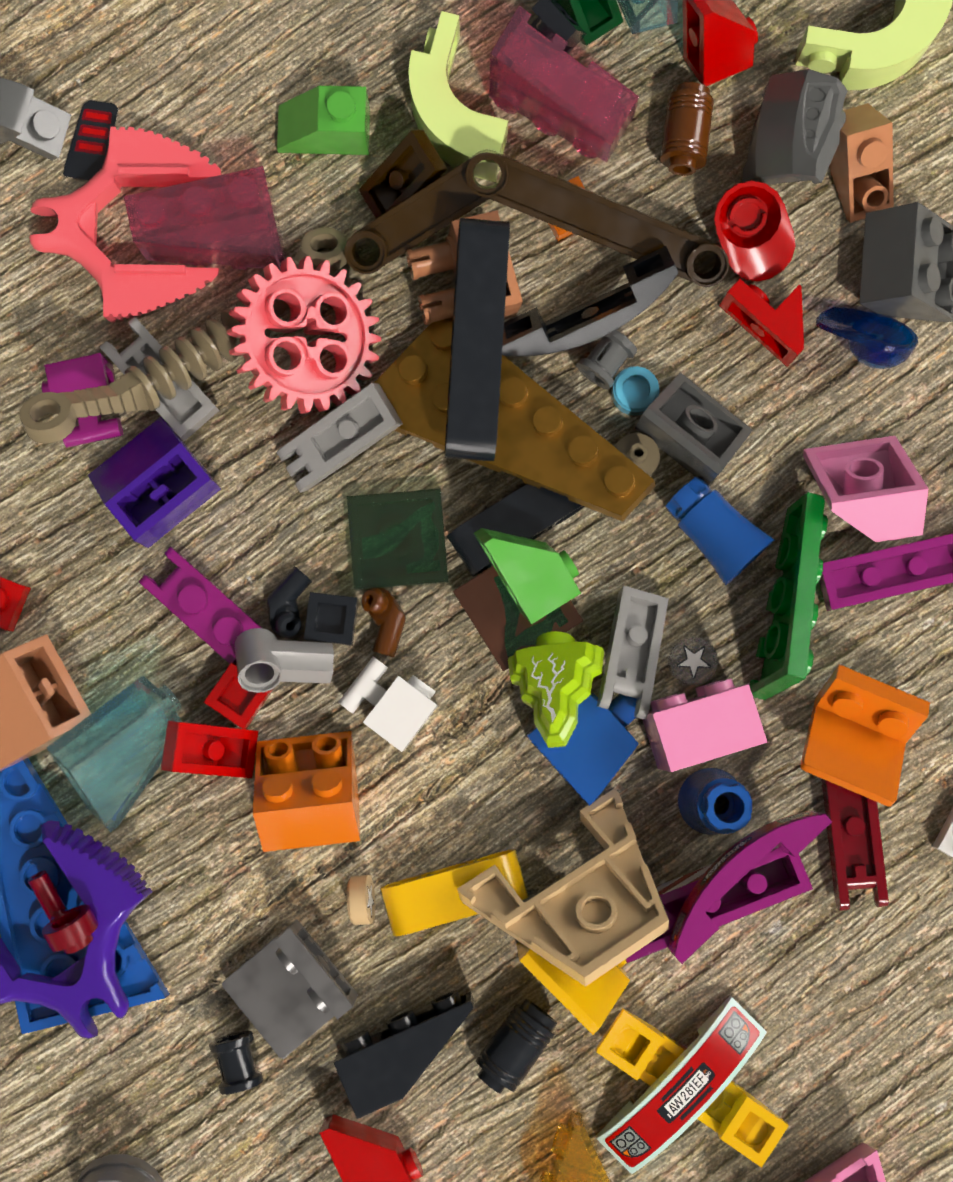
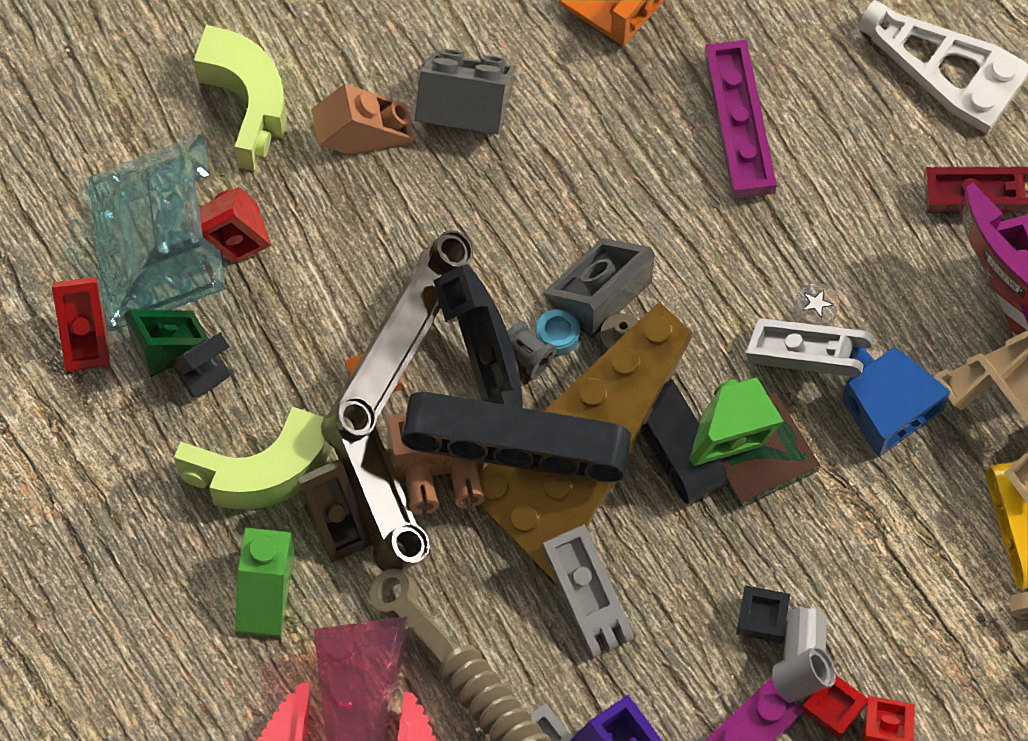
camera: 85 degrees left, 20 degrees down
coral gear [227,256,381,414] -> none
orange slope [253,731,360,852] -> none
black arm [267,566,312,638] -> none
white brick [338,656,438,752] -> none
clear green tile [347,488,449,591] -> none
reddish brown arm [361,588,406,658] -> none
clear pink wedge [489,5,639,162] -> none
lime rock [508,631,604,748] -> none
bright pink brick [642,678,768,772] -> none
reddish brown head [660,82,714,176] -> none
blue plant [665,476,775,585] -> none
blue plant [678,768,752,835] -> none
red cap [714,180,796,282] -> none
red slope [719,279,804,367] -> none
dark grey slope [742,69,848,185] -> none
green wing [750,492,828,700] -> none
orange bracket [800,664,930,807] -> none
bright pink slope [803,436,928,542] -> none
clear blue cap [815,307,918,369] -> none

